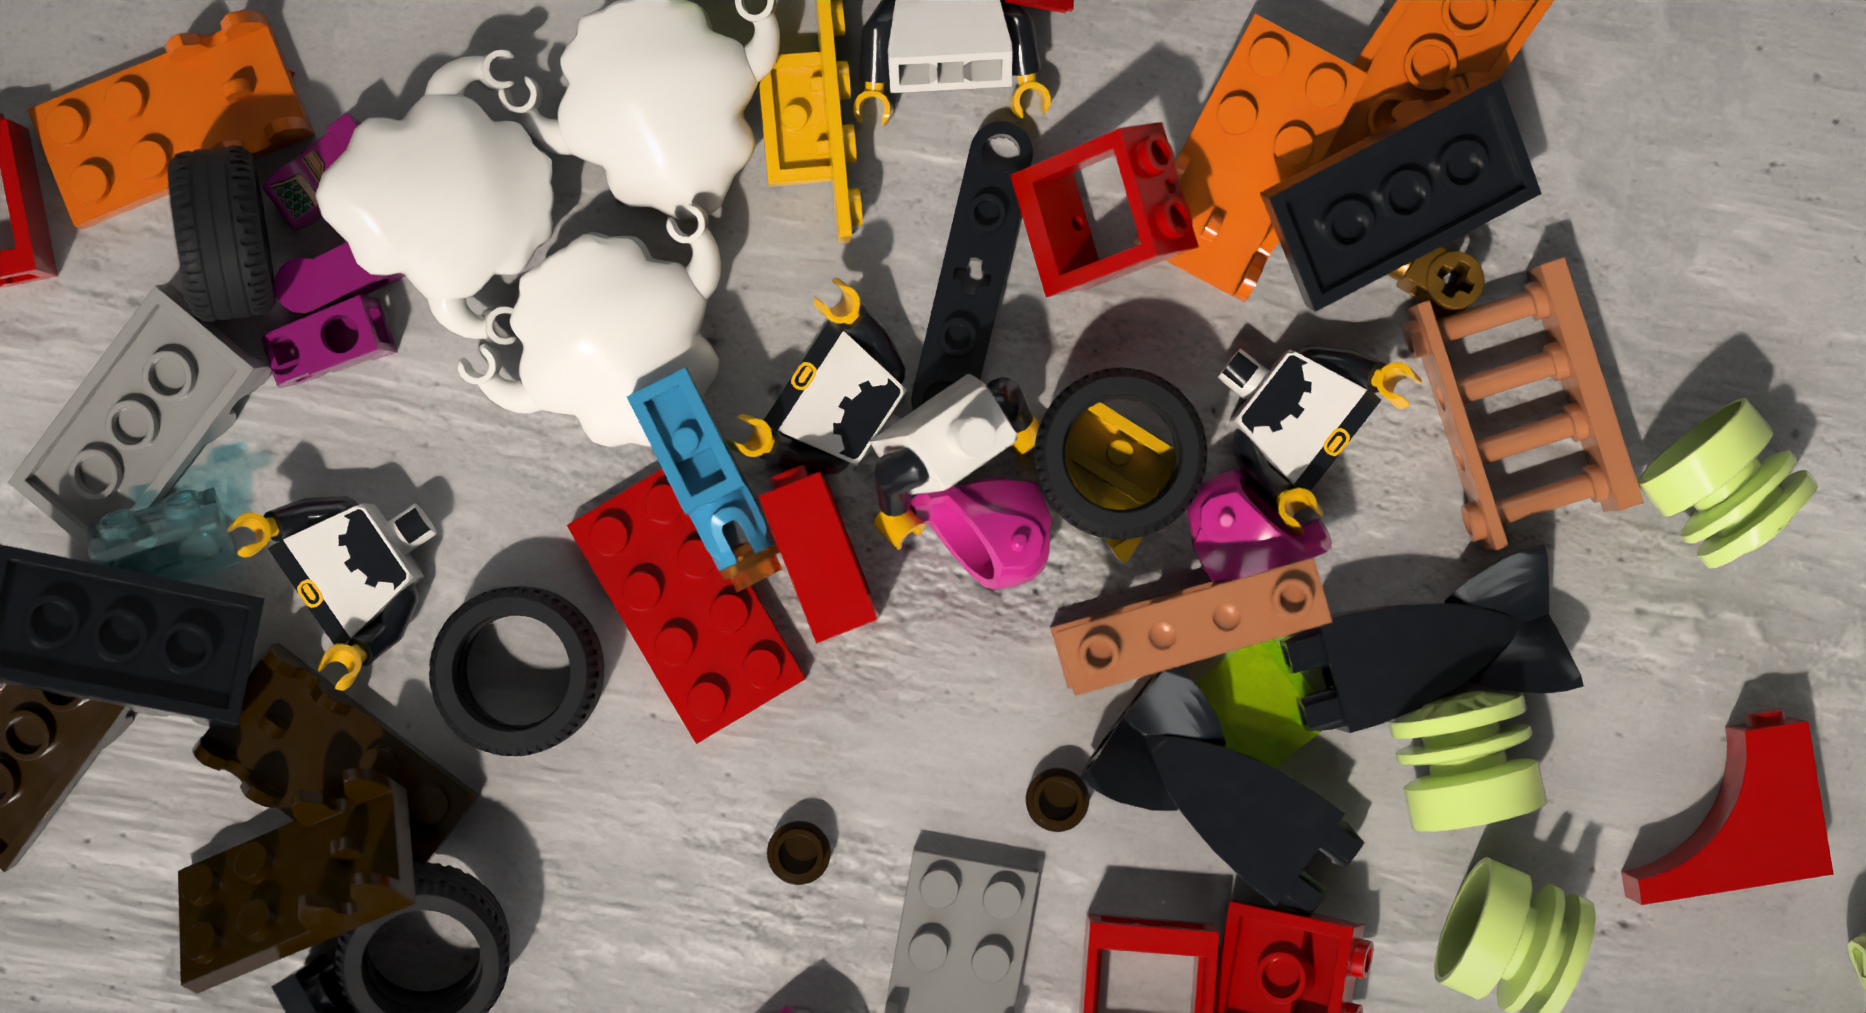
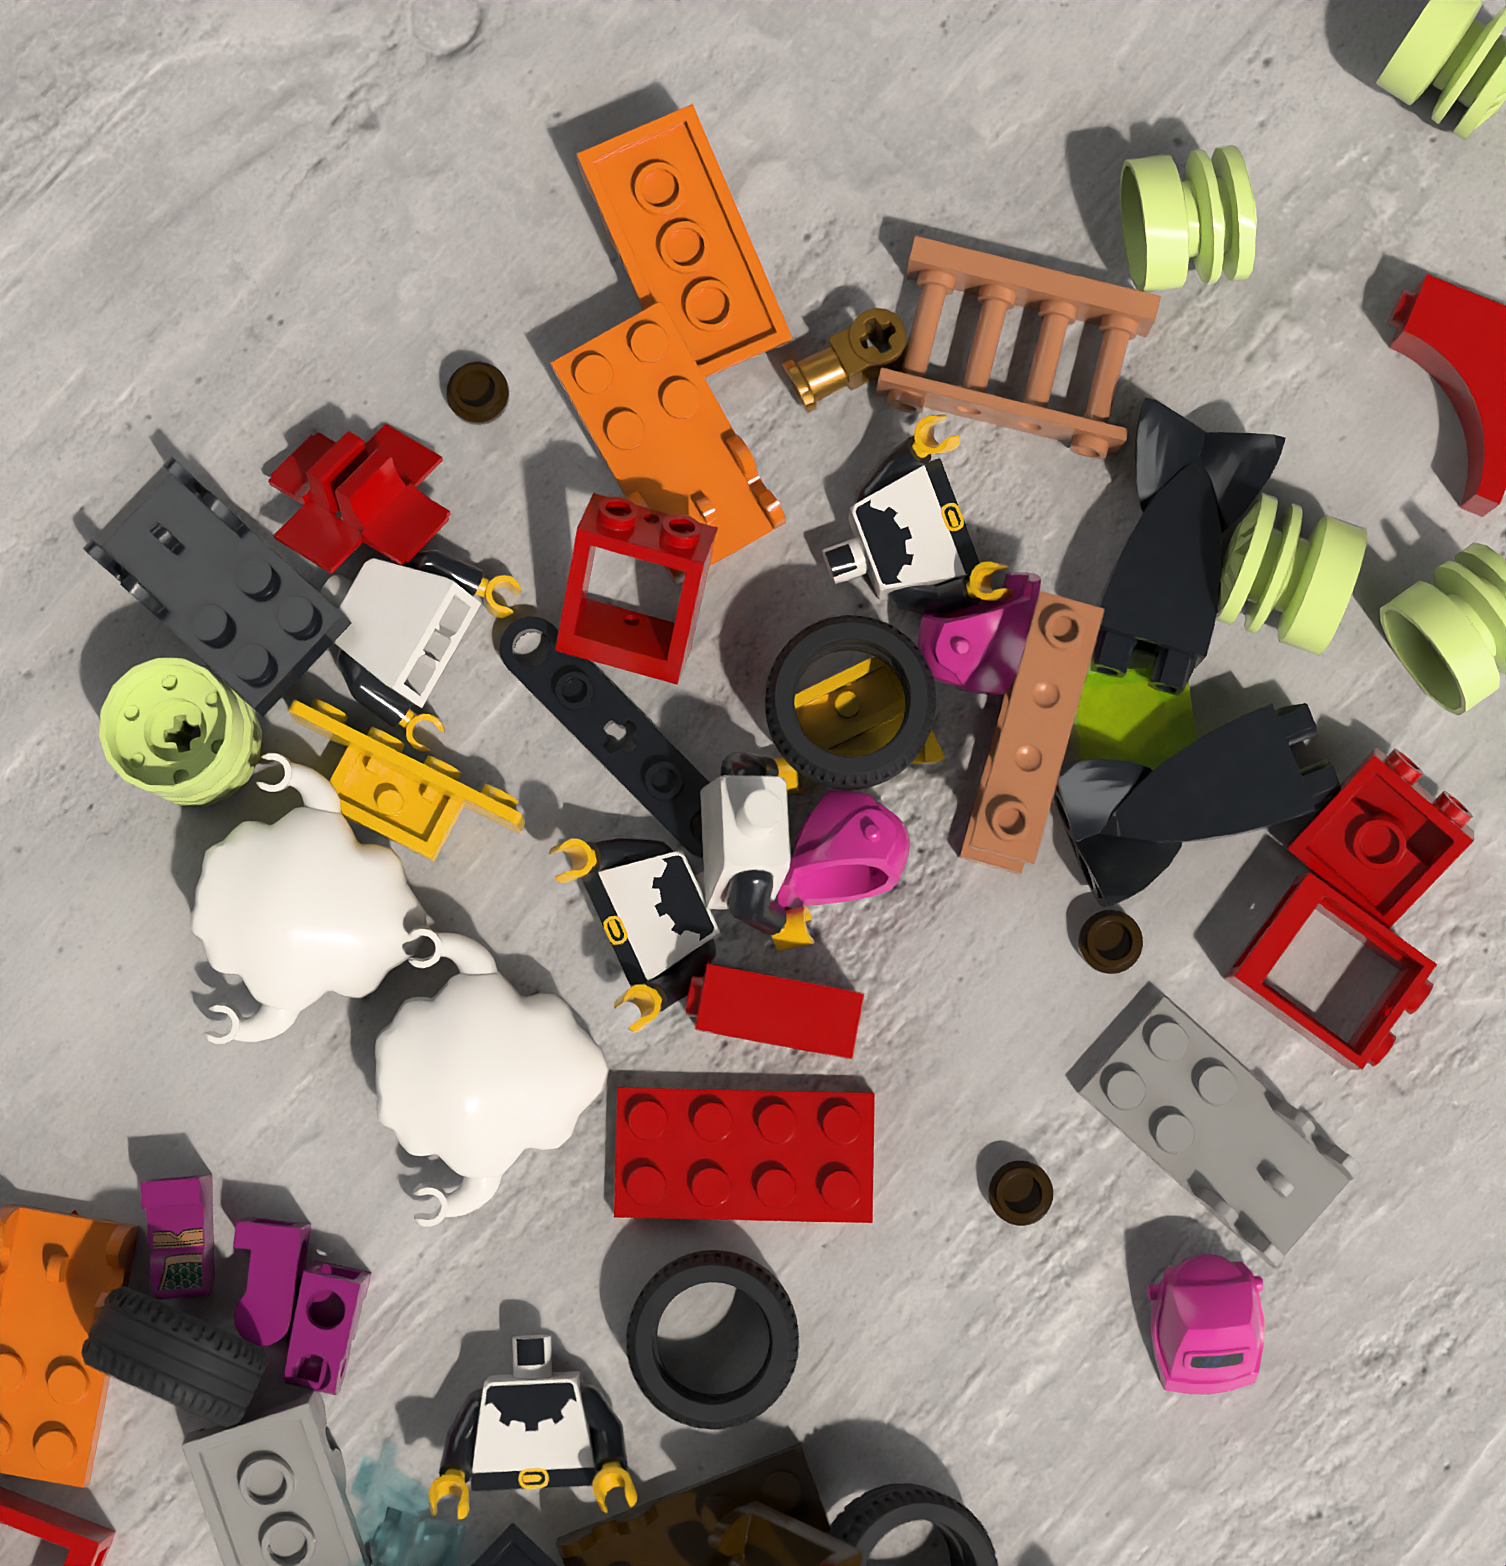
camera: 60 degrees left, 5 degrees down
white piece [316,49,554,345] -> none
dark azure plate [626,367,783,592] -> none
black hinge [1260,72,1542,312] -> none

